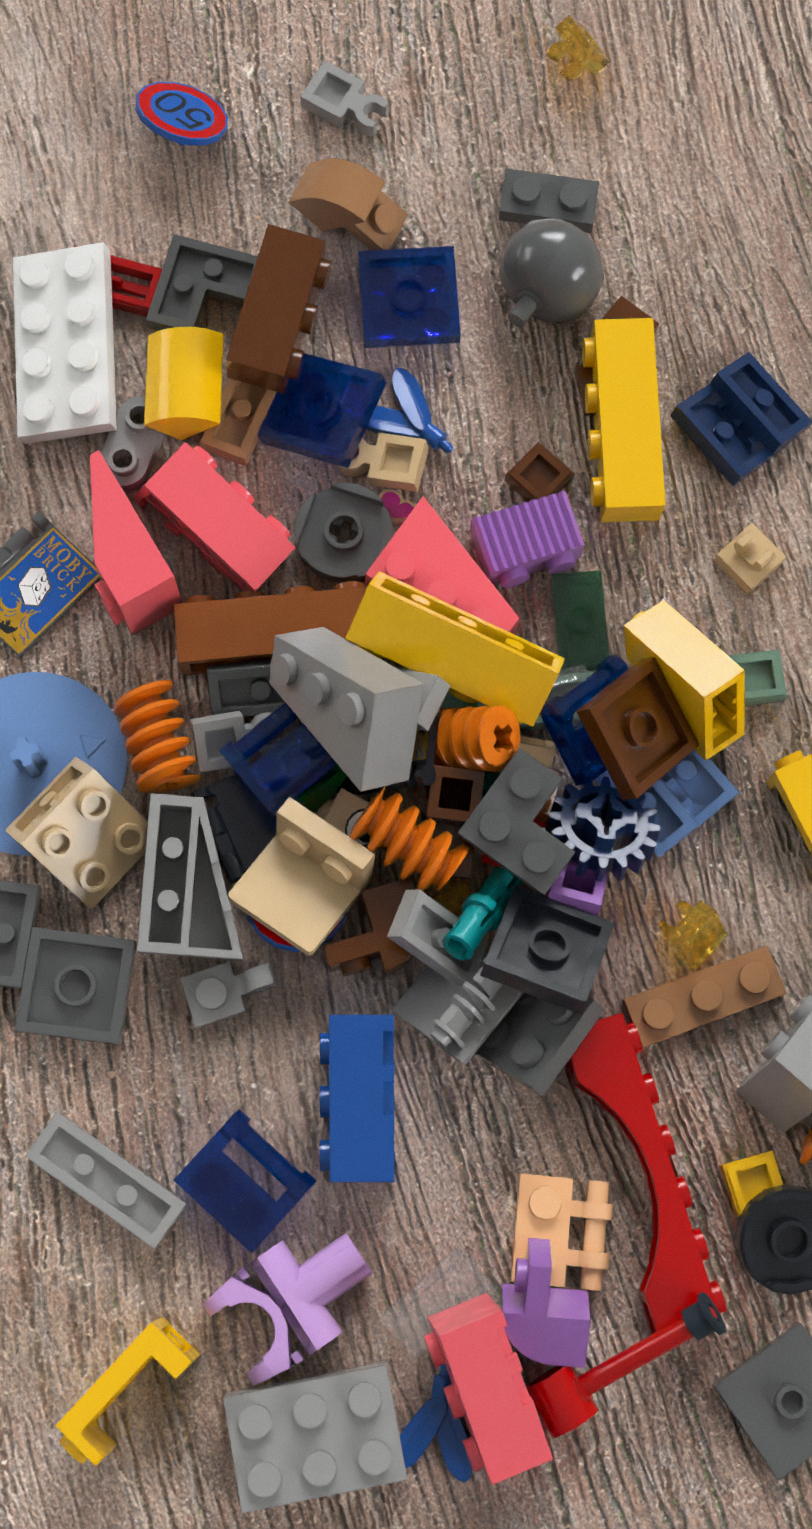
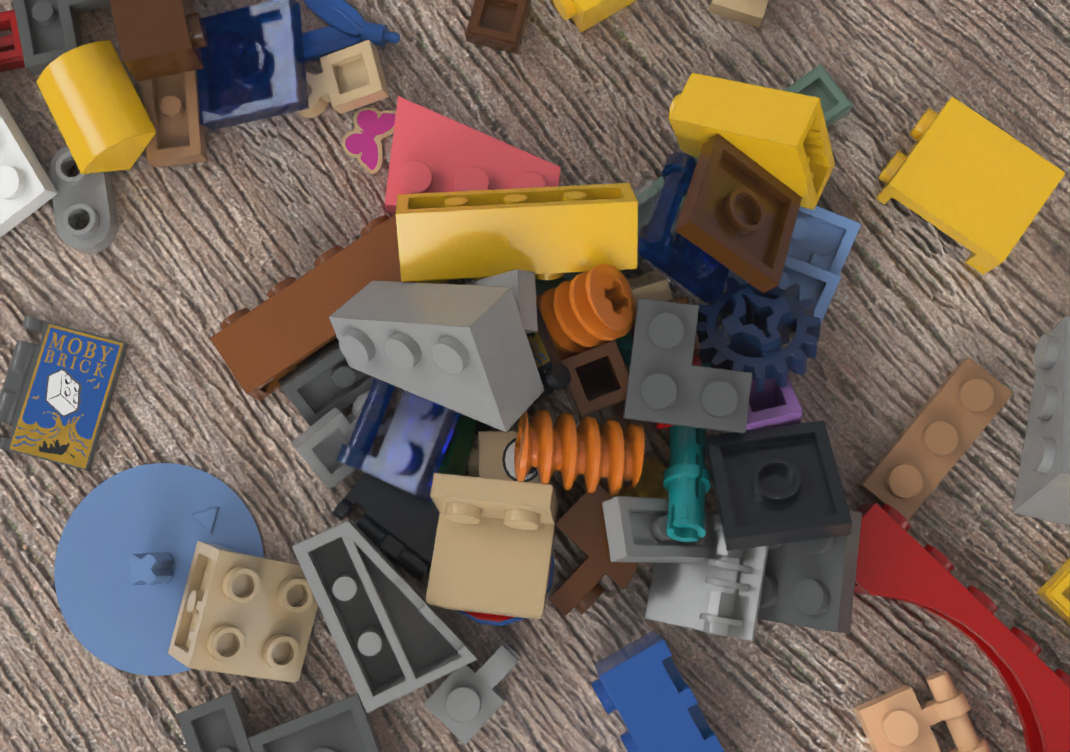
camera: 20 degrees left, 5 degrees up
coral slope [90,450,183,635] -> none
orange piece [113,680,201,794] -> none
coral wedge [132,442,296,592] -> none
dark grey plate [294,482,394,583] -> none
medium lavender brick [469,491,585,588] -> none
clear green plate [550,571,610,674] -> none
clear yellow tile [658,900,728,972] -> none

